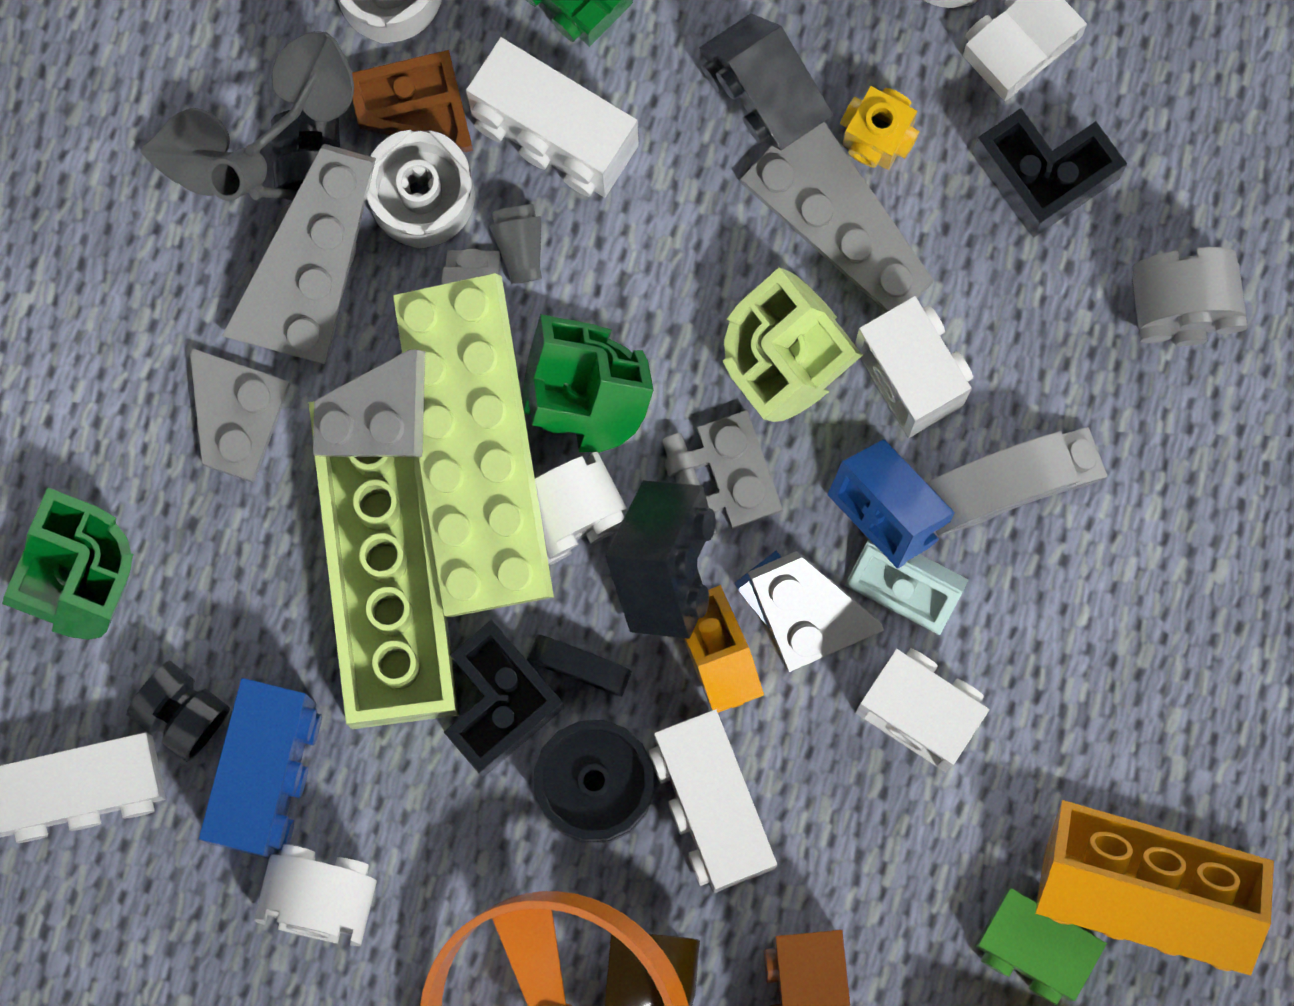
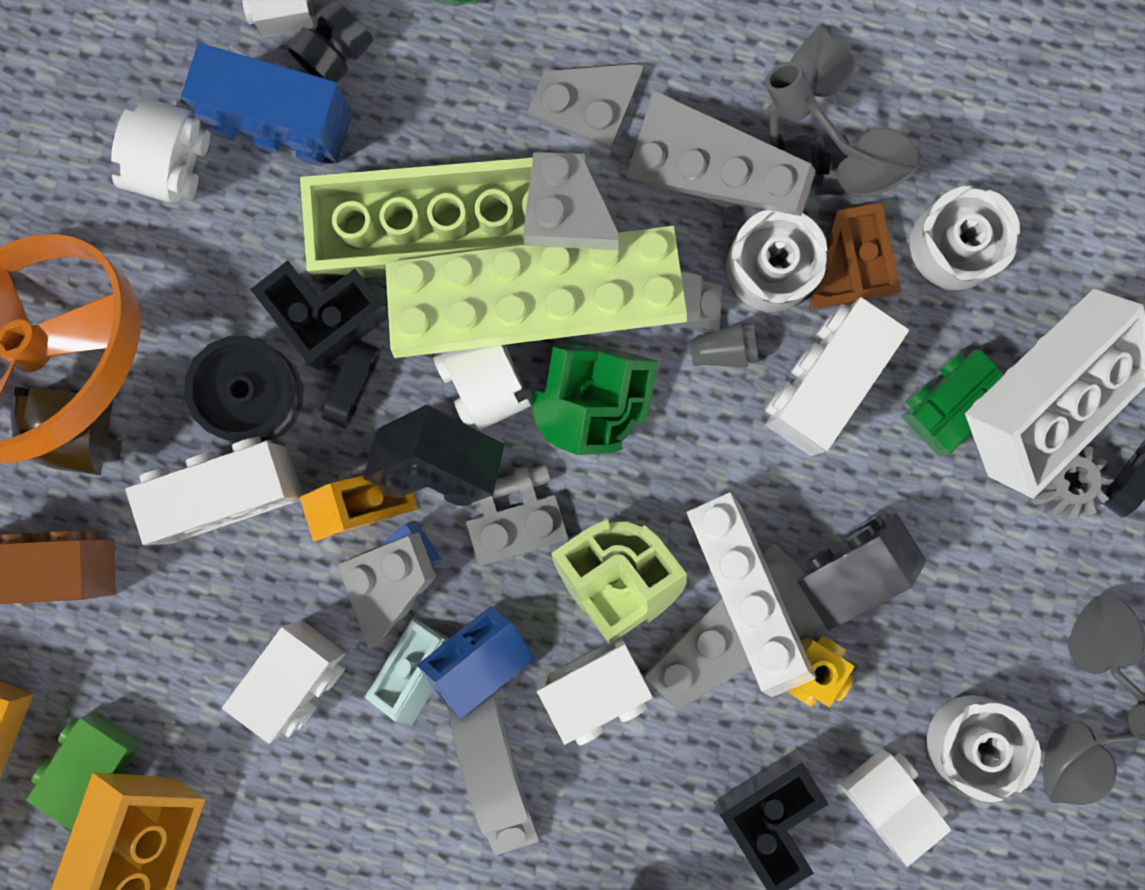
camera: 90 degrees right, 5 degrees up
none -> white brick [686,492,816,697]

